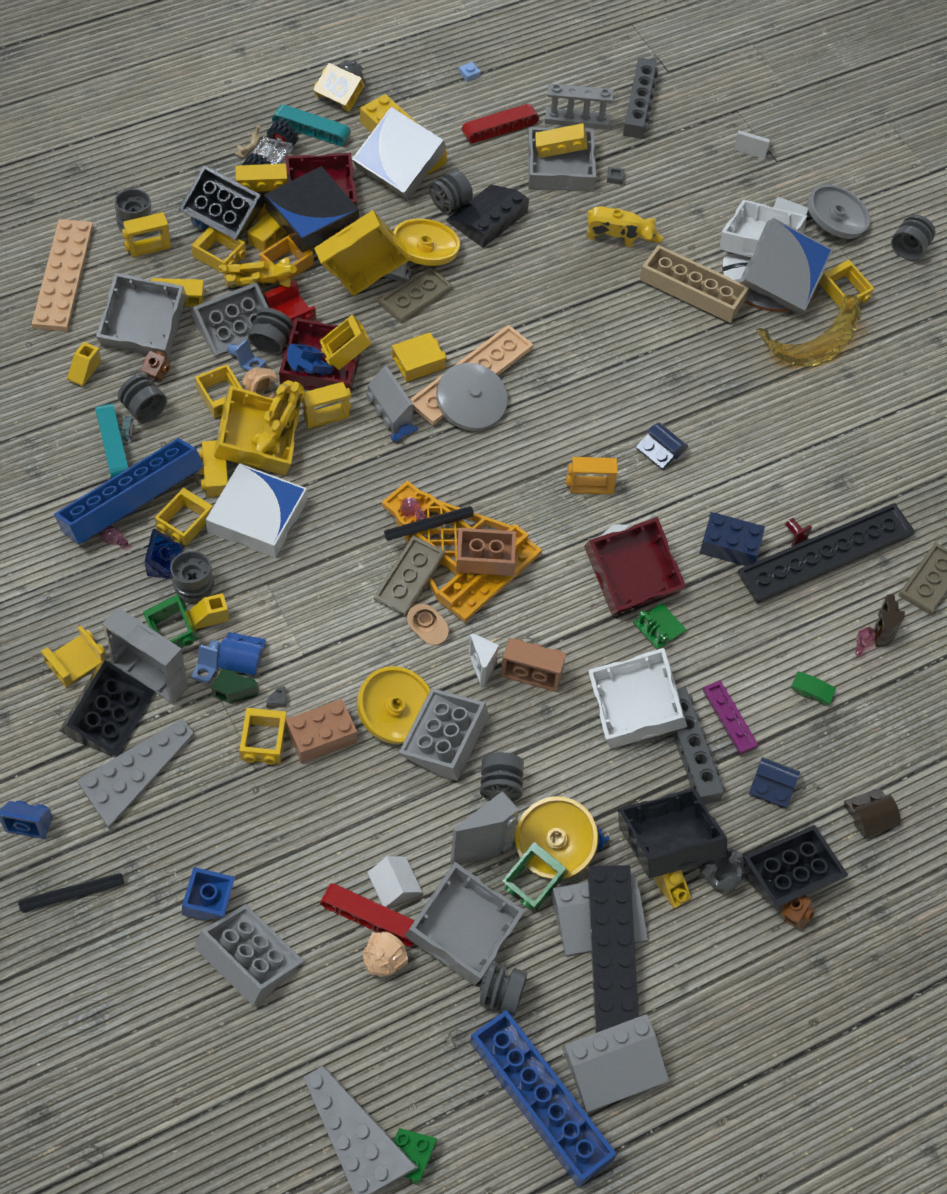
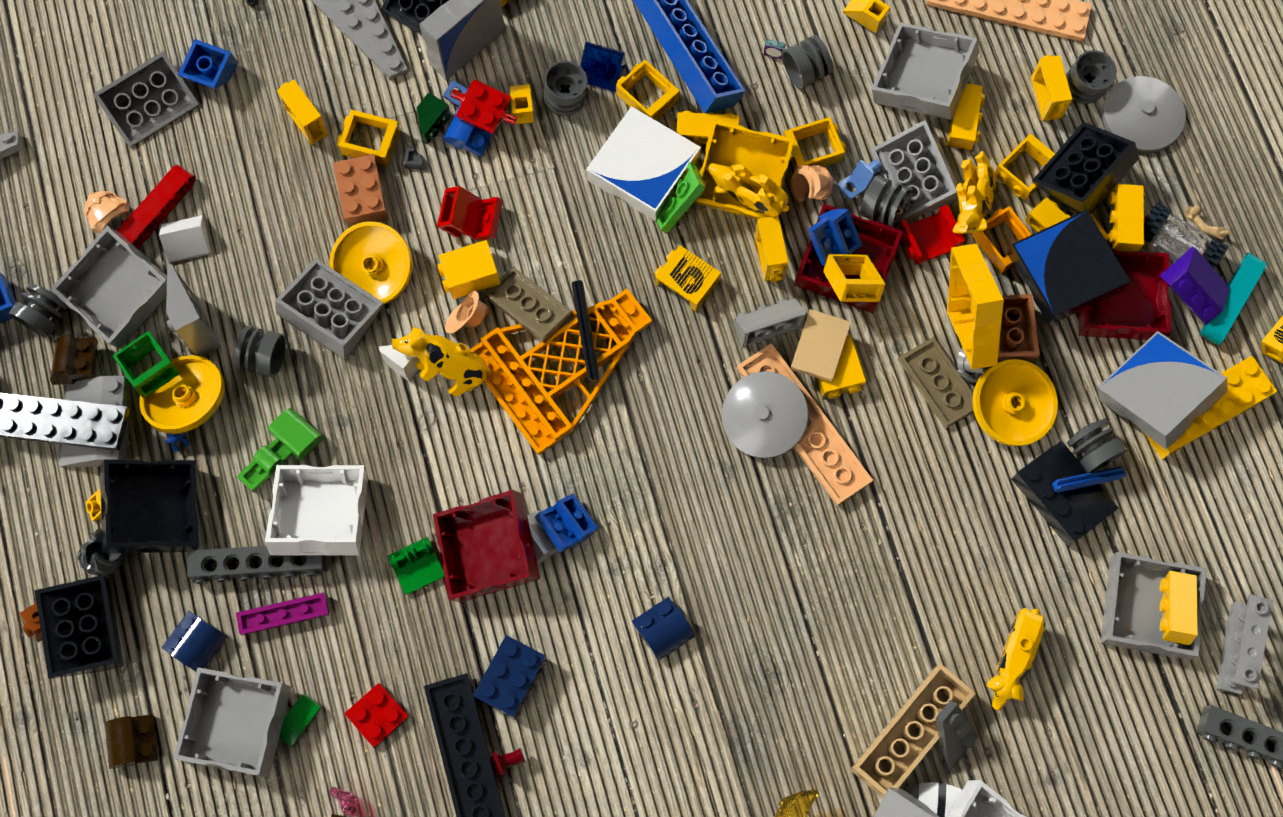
camera: 105 degrees right, 15 degrees up
teal beam [95,403,128,479] -> none
clear pink animal [100,525,128,547] -> none
dark orange brick [140,351,171,381] -> none
green window [143,594,199,648] -> none
blue piece [391,424,419,441] -> none
clear pink animal [400,498,427,520] -> none
nougat brick [456,528,516,576] -> none
red beam [461,104,539,143] -> none
nougat brick [500,638,566,692] -> none
light orange window [566,457,617,494] -> none
dark grey tile [606,167,625,185] -> none
none -> dark brown brick [50,334,98,385]
none -> light grey tile [173,667,292,778]
none -> bright green plate [237,408,324,493]
none -> yellow window [277,80,328,145]
none -> red plate [344,683,409,748]
none -> yellow animal [392,327,491,397]
none -> red piece [437,186,503,241]
none -> yellow brick [437,240,501,299]
none -> red plate [450,79,517,135]
none -> blue brick [535,493,598,553]
none -> yellow panel [654,245,721,312]
none -> bright green wing [656,162,706,234]
none -> tan tile [790,309,851,382]
none -> dark grey wing [936,700,978,771]
none -> blue axle [1052,466,1126,493]
none -> light grey dish [1102,76,1186,154]
none -> dark purple slope [1159,246,1230,325]

